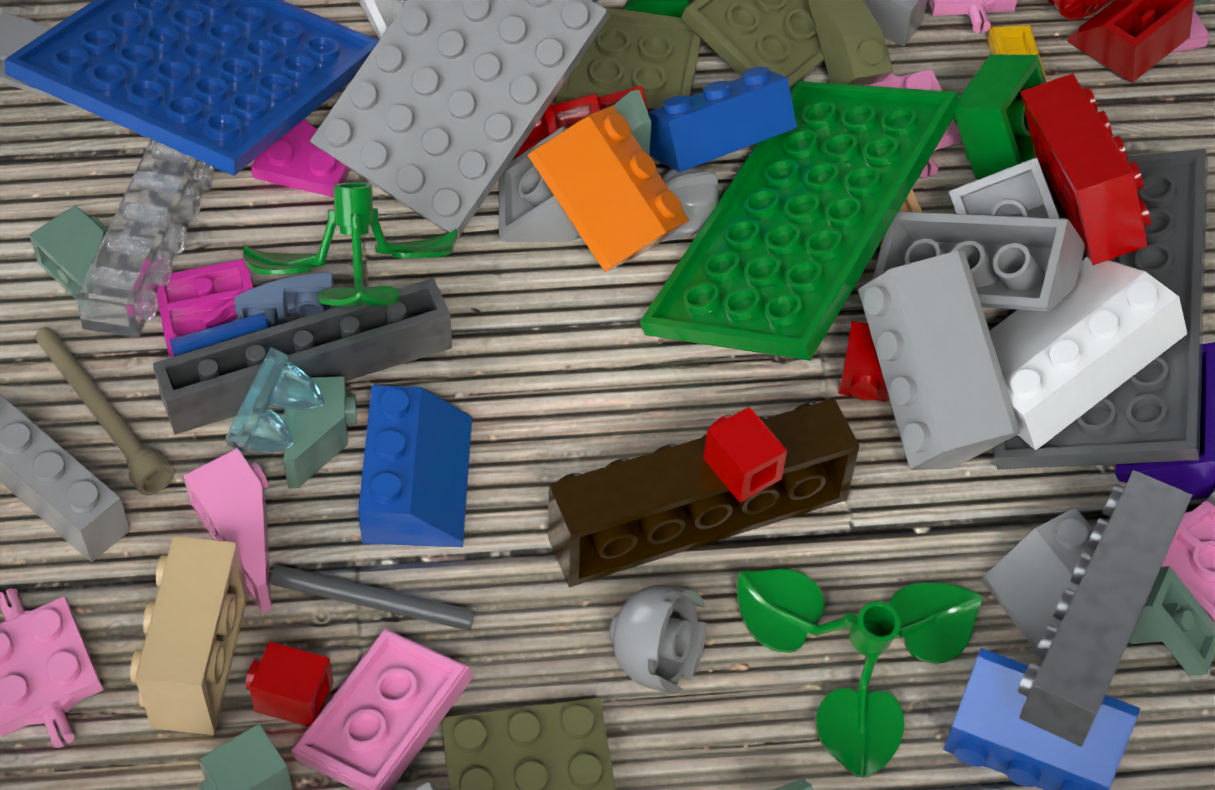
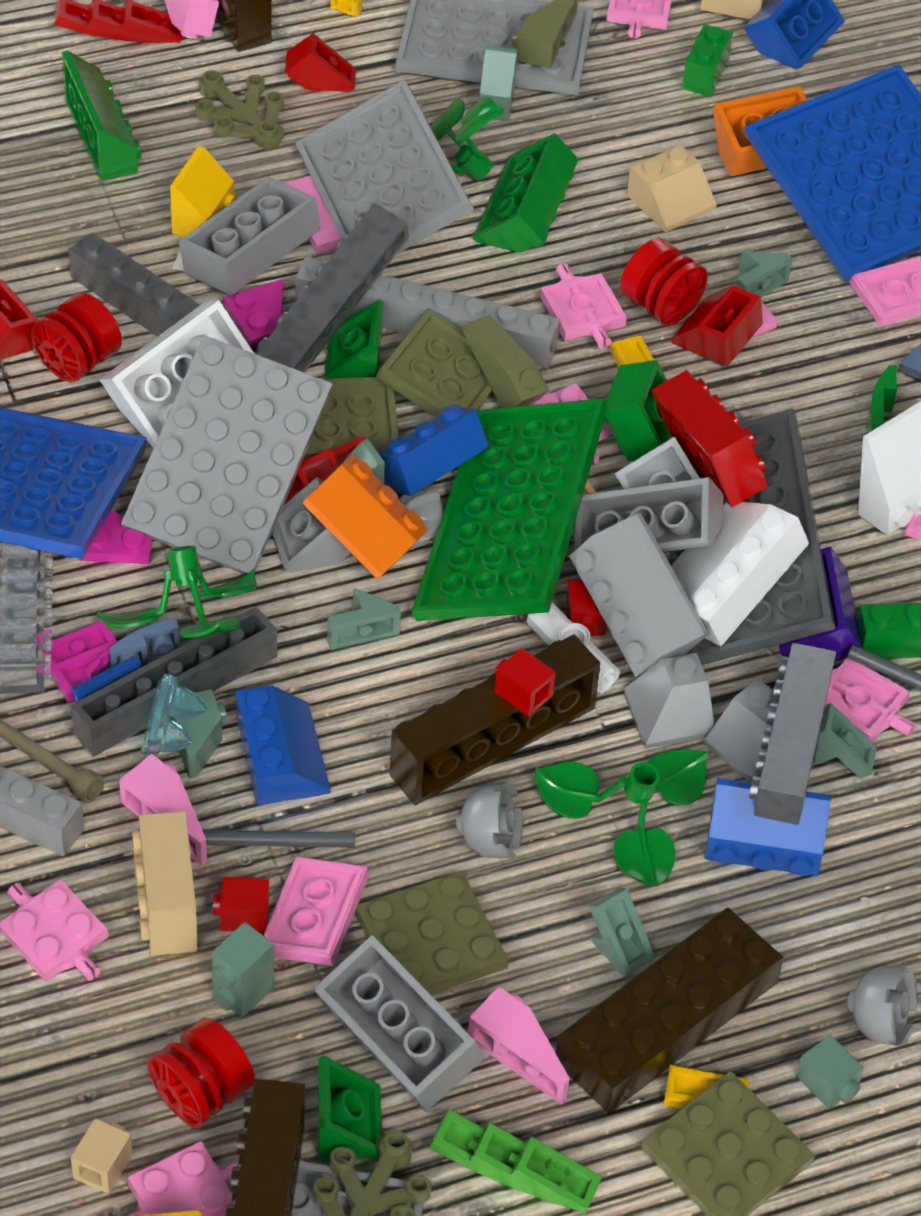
camera: 15 degrees left, 5 degrees down
none -> sand green slope [327,589,401,650]
none -> white piece [527,603,620,694]
none -> light grey slope [623,653,715,749]

